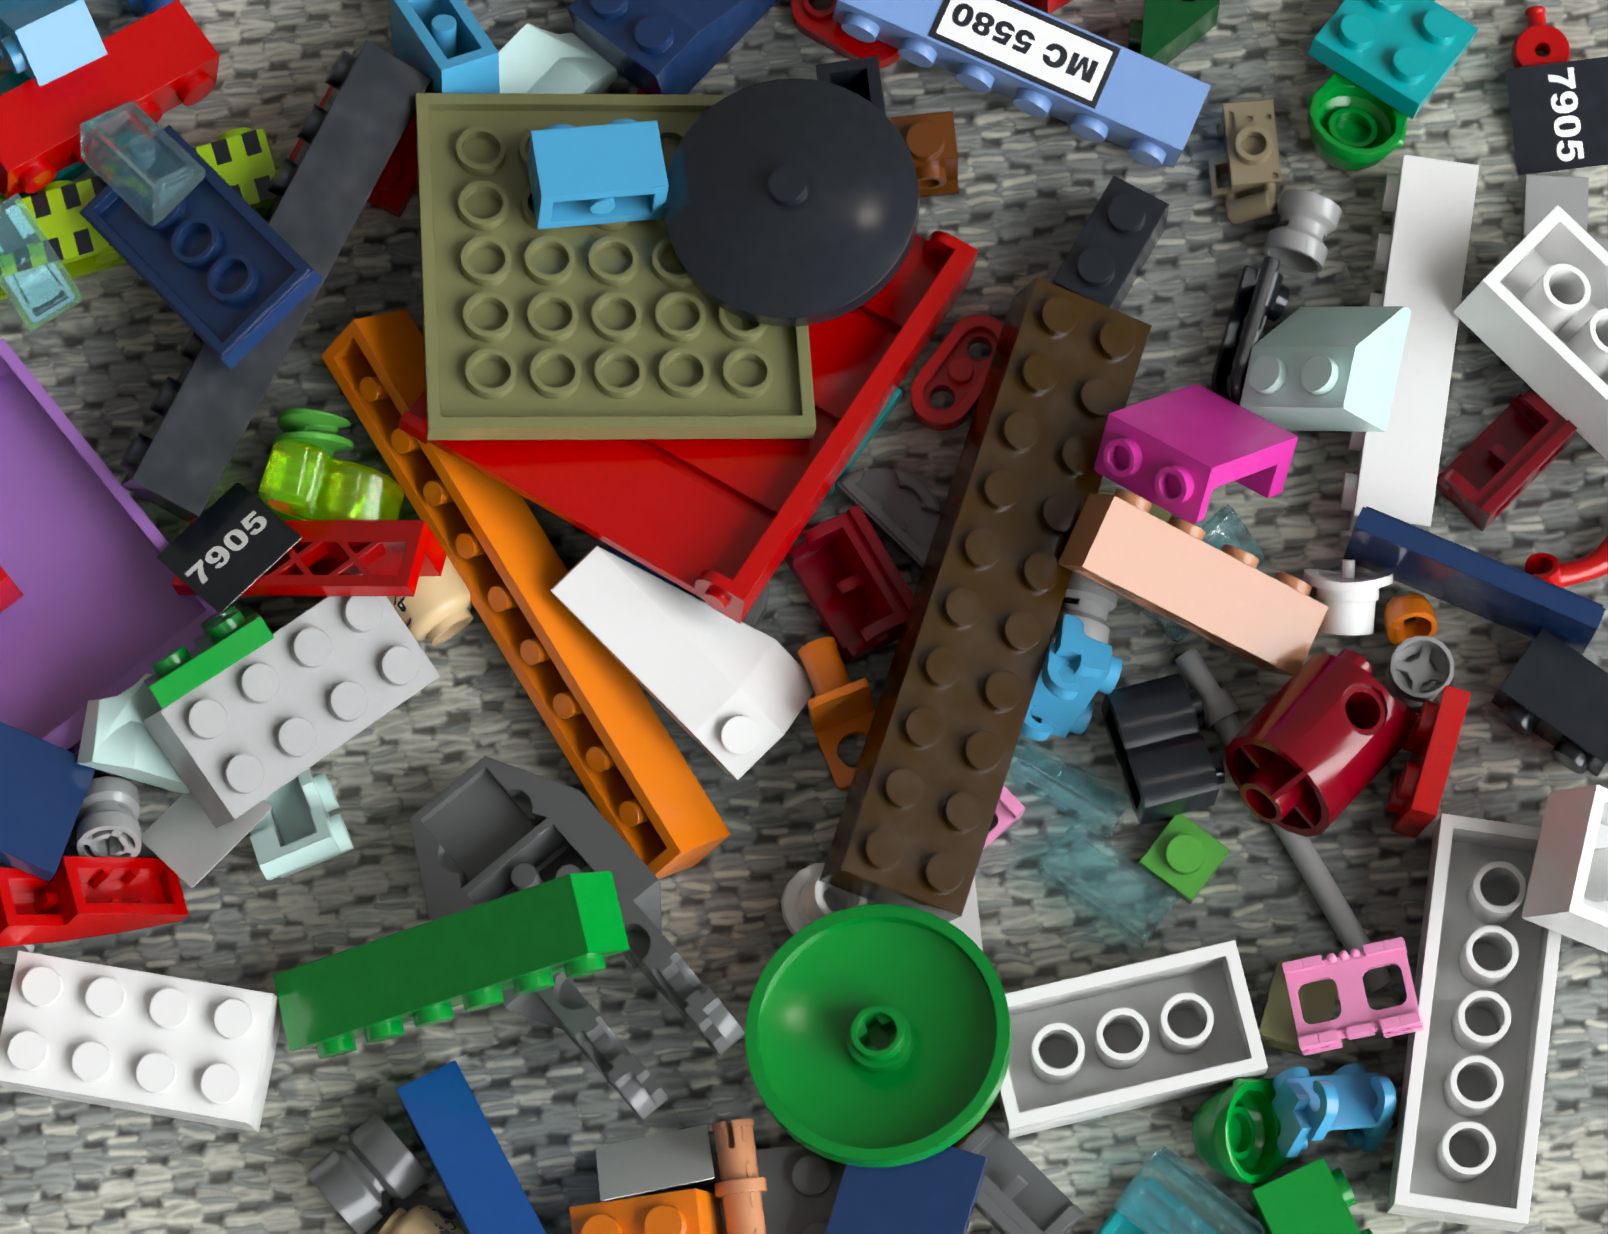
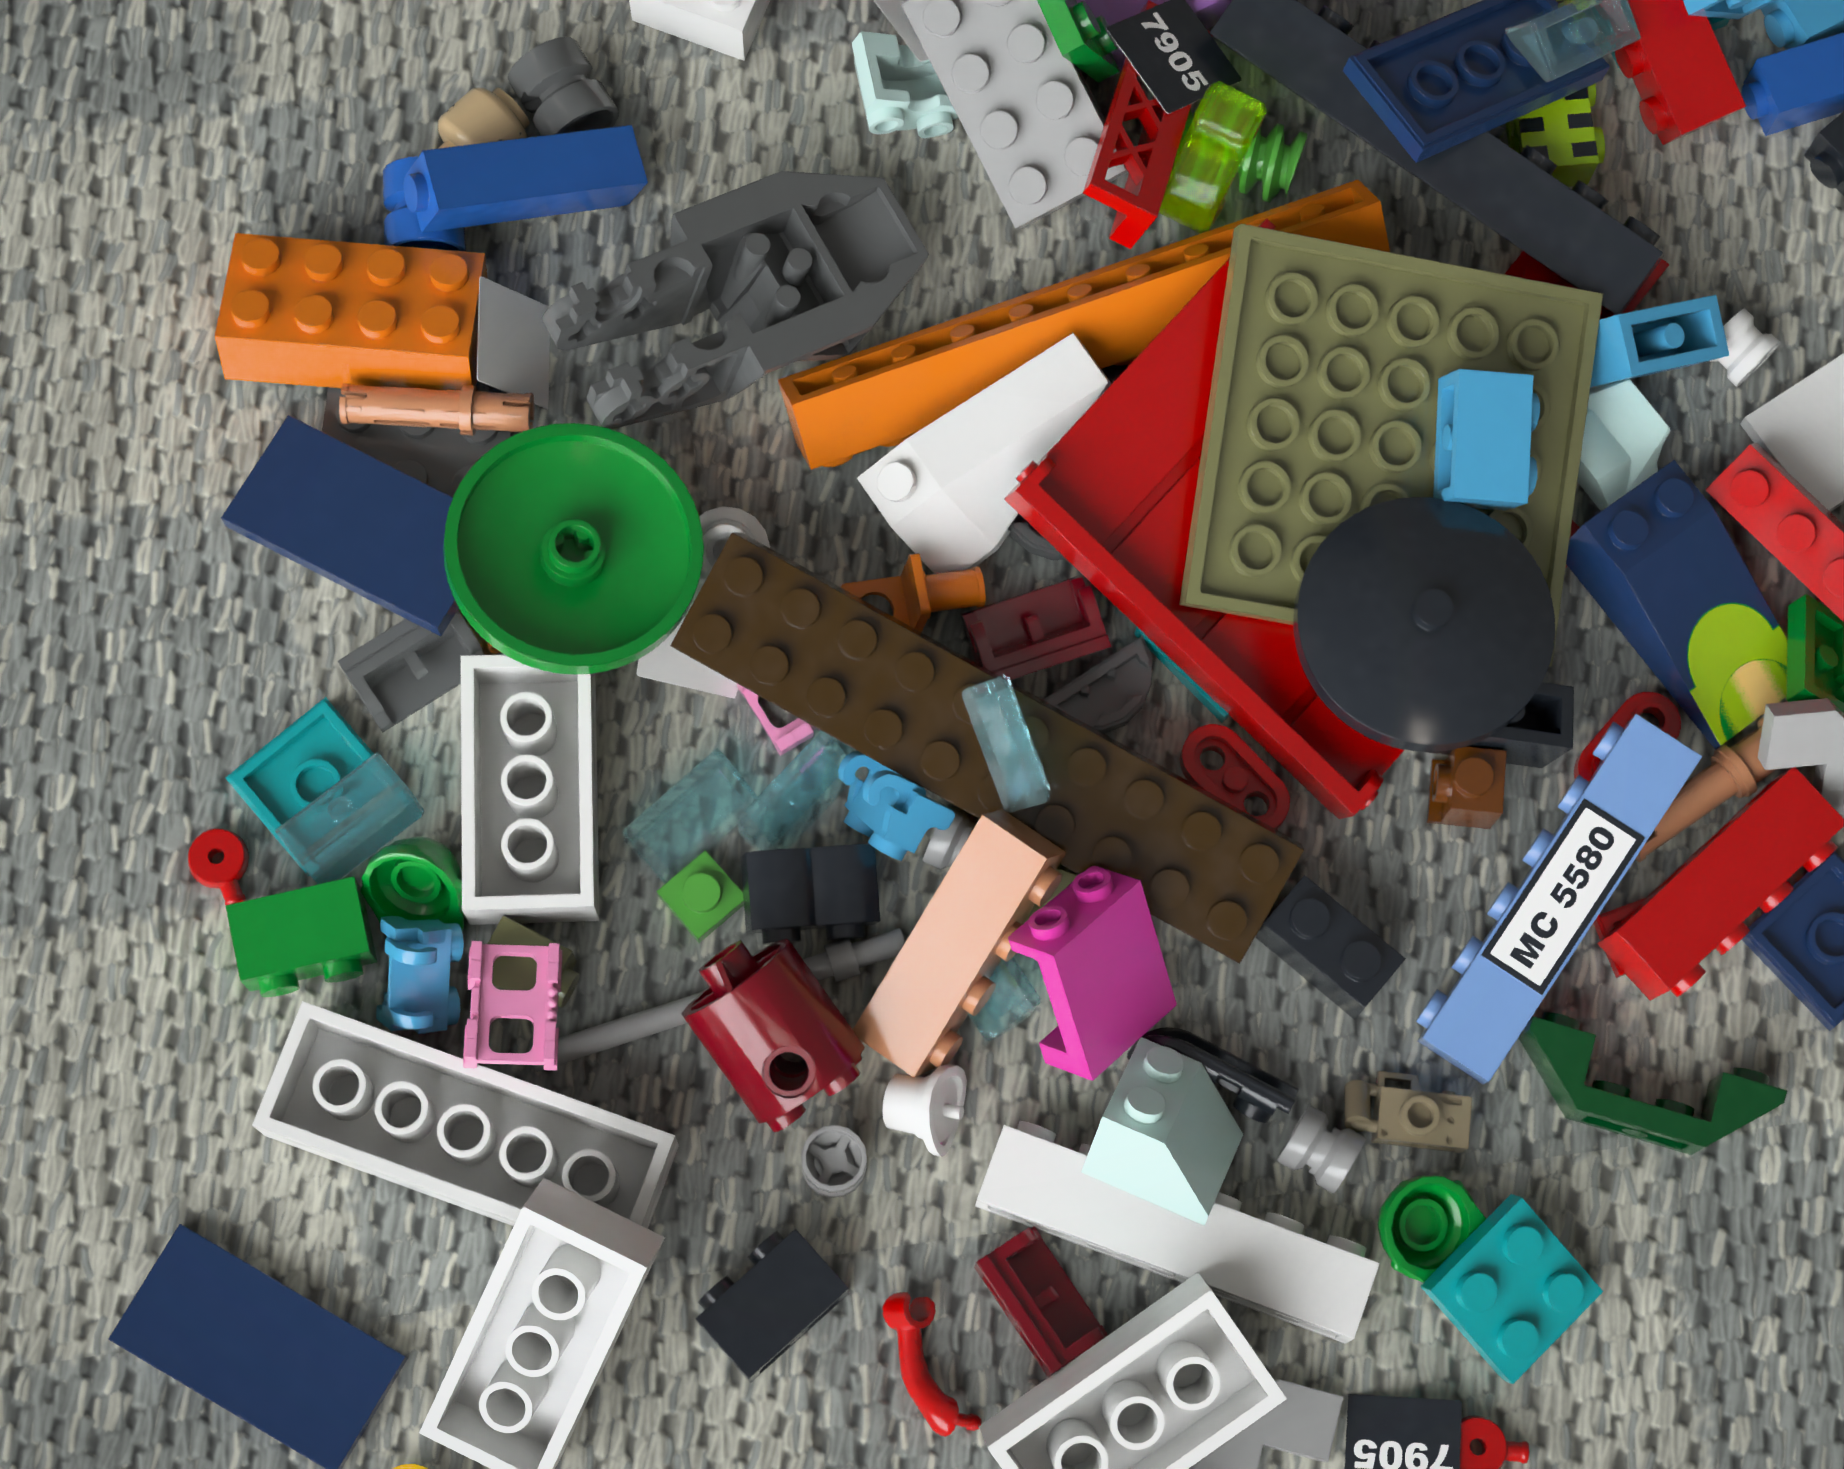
camera: 90 degrees right, 0 degrees up
green brick [273,871,630,1059] -> none
tan head [387,555,474,646] -> none
dark blue tile [1343,506,1606,655] -> none
orange hinge [1383,591,1438,646] -> none
red plate [1385,685,1471,838] -> none
none -> clear light blue slope [962,674,1052,812]

